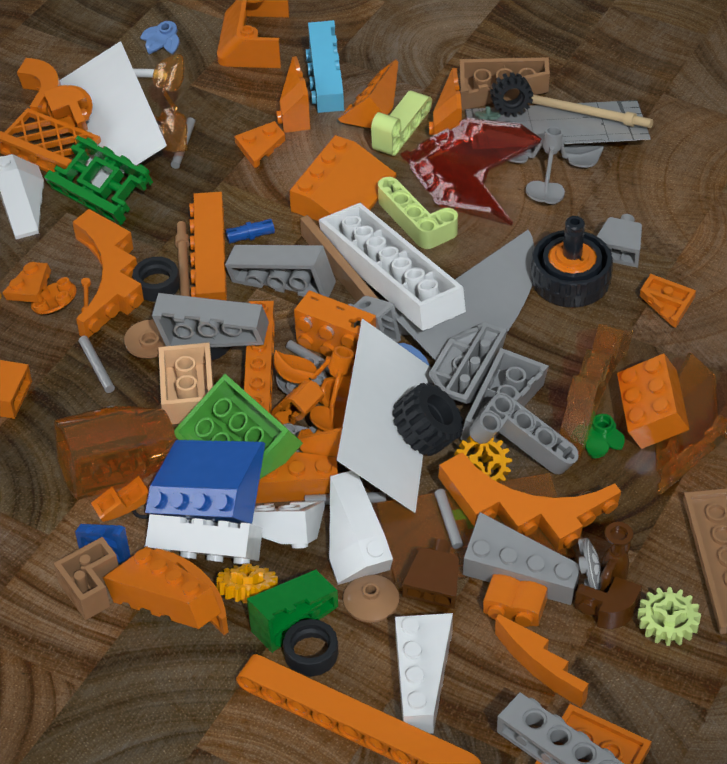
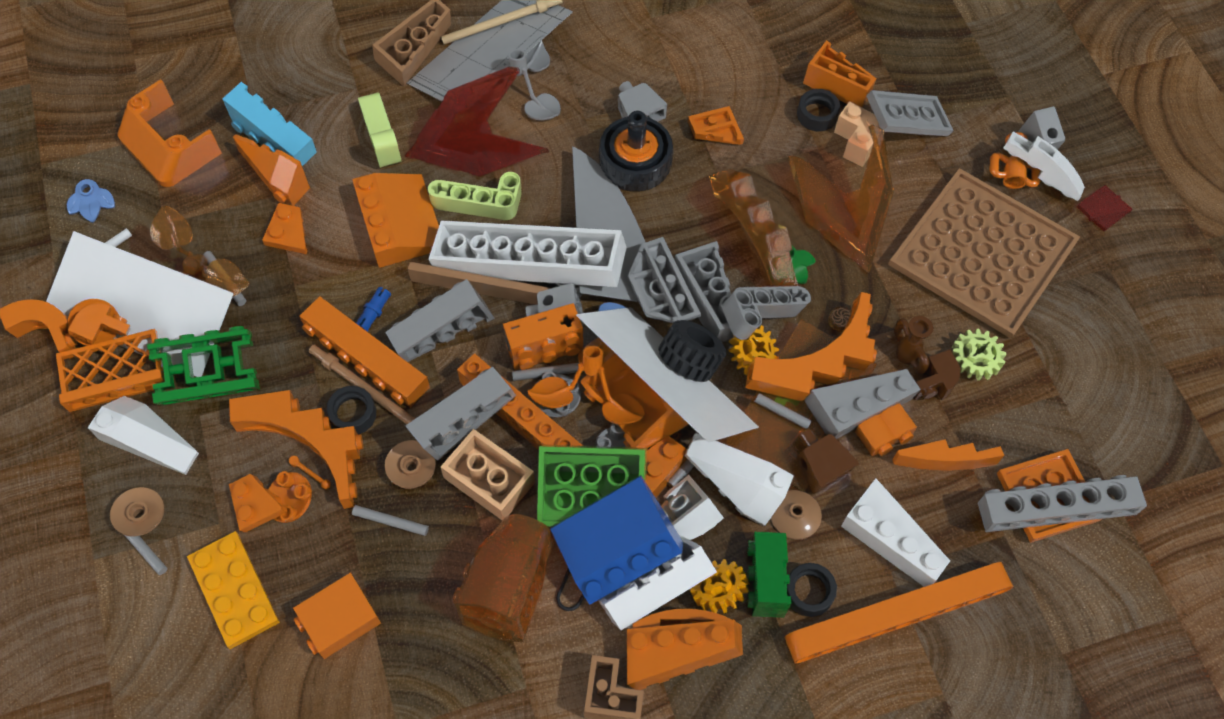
camera: 50 degrees left, 15 degrees up
blue wing [75,524,131,565] -> none
orange slope [91,476,149,522] -> none
orange brick [271,379,324,425] -> none
orange wedge [338,59,399,128] -> none
orange wedge [429,68,462,144] -> none
sand green plant [475,106,501,120] -> none
black tyre [490,72,533,117] -> none
light grey dish [578,538,601,590] -> none
orange brick [617,353,690,449] -> none

